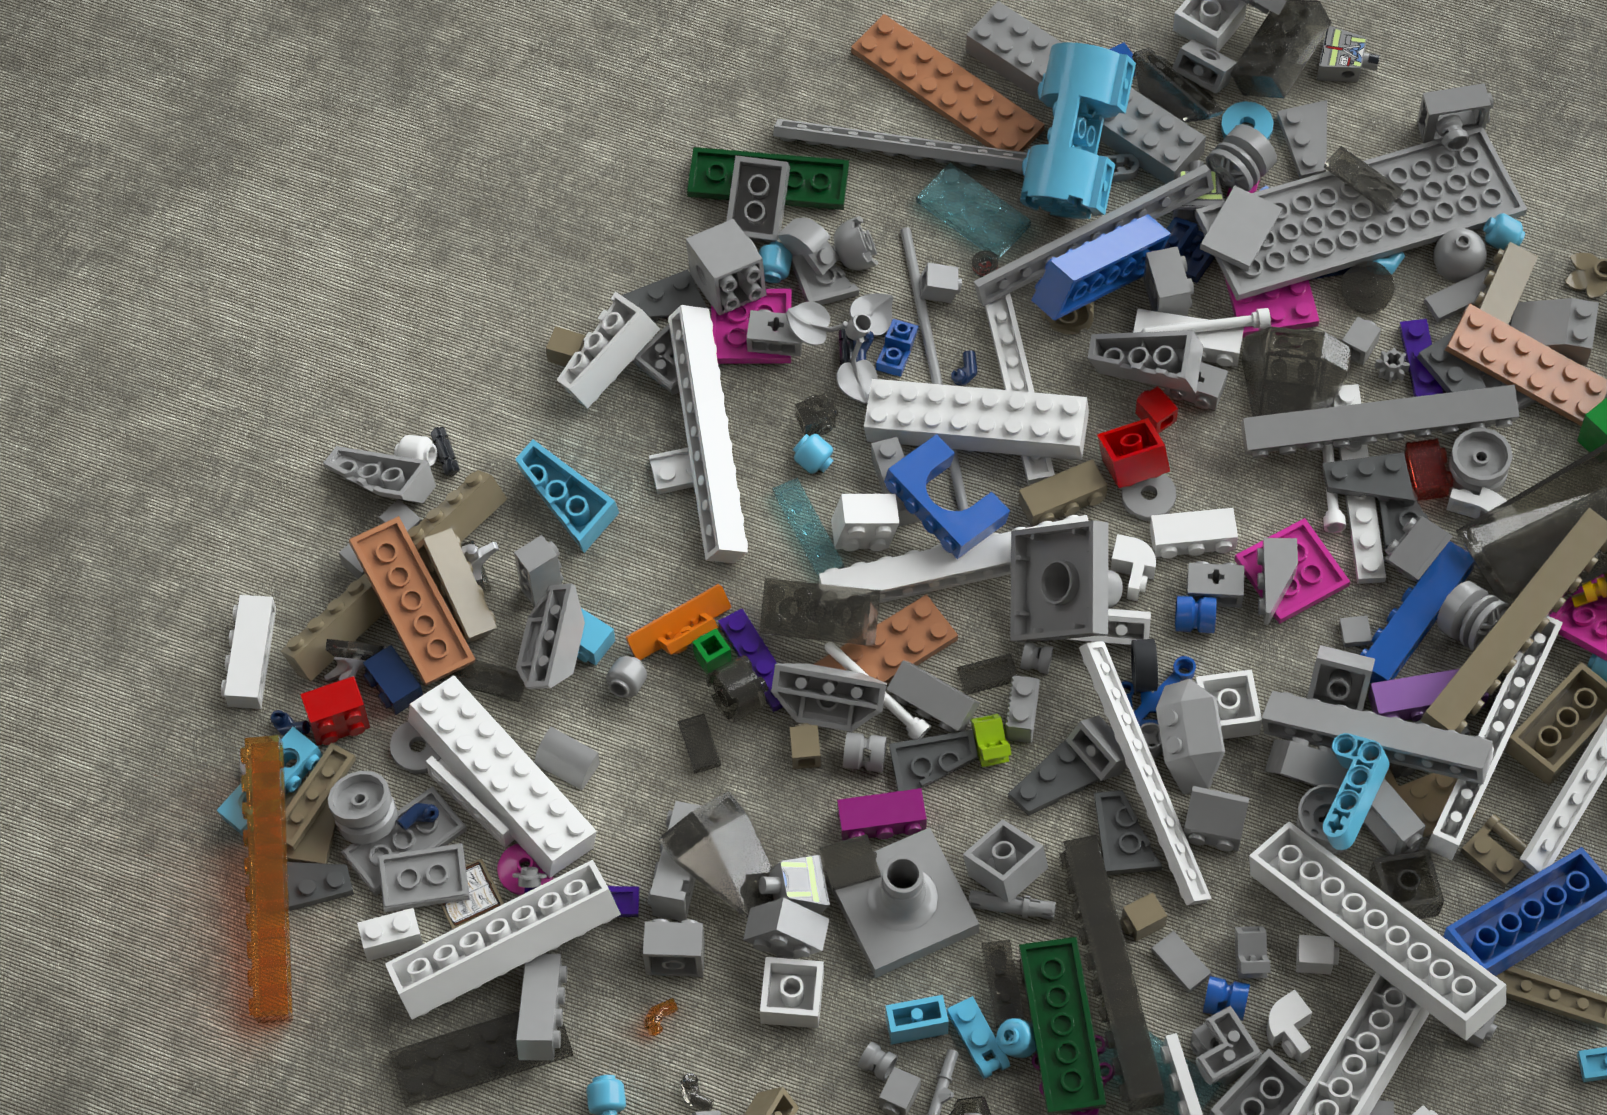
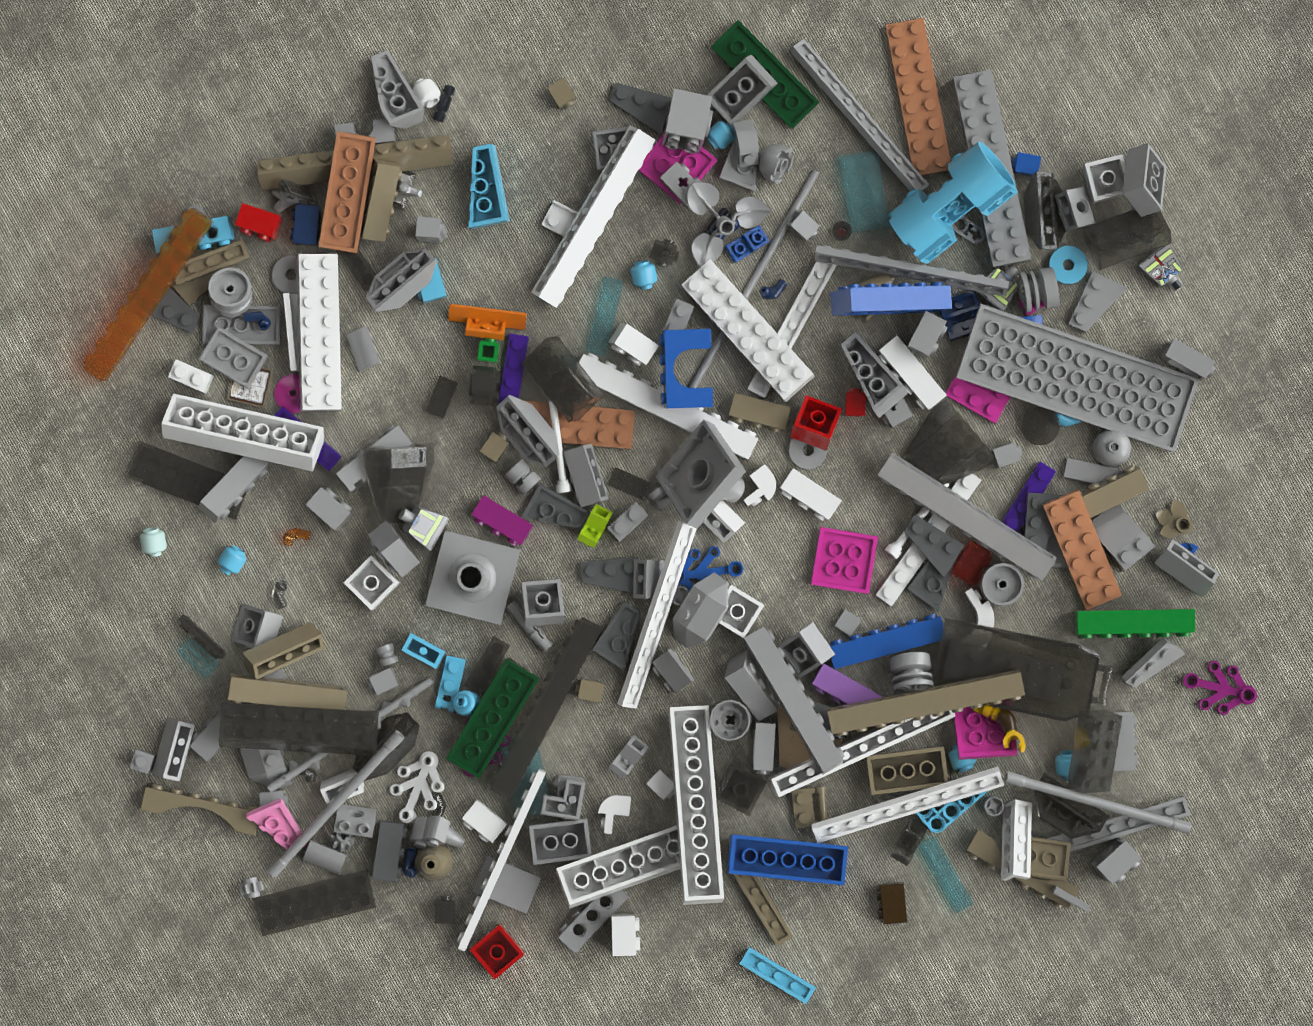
camera: 30 degrees right, 25 degrees up
white brick [221,595,276,709] -> none
dark blue arm [270,710,310,736] -> none
light grey plate [512,867,547,888] -> none
white wedge [557,292,660,408] -> none
light grey head [606,656,647,698] -> none
clear smoke piece [819,834,881,891] -> none
black tyre [1131,639,1158,692] -> none
white piece [1141,308,1271,333] -> none
light grey tile [1151,931,1211,993] -> none
blue wheel [1175,596,1216,634] -> none
light grey brick [1186,561,1244,608] -> none
light grey tile [1200,186,1282,271] -> none
blue wheel [1203,976,1250,1021] -> none
light grey slope [1257,538,1298,625] -> none
medium azure beam [1323,733,1390,850] -> none
clear smoke plate [1324,146,1404,213] -> none
light grey gear [1375,348,1410,383] -> none
light grey slope [1384,516,1453,580] -> none
light grey wheel [1435,115,1469,151] -> none
medium azure head [1483,213,1525,250] -> none

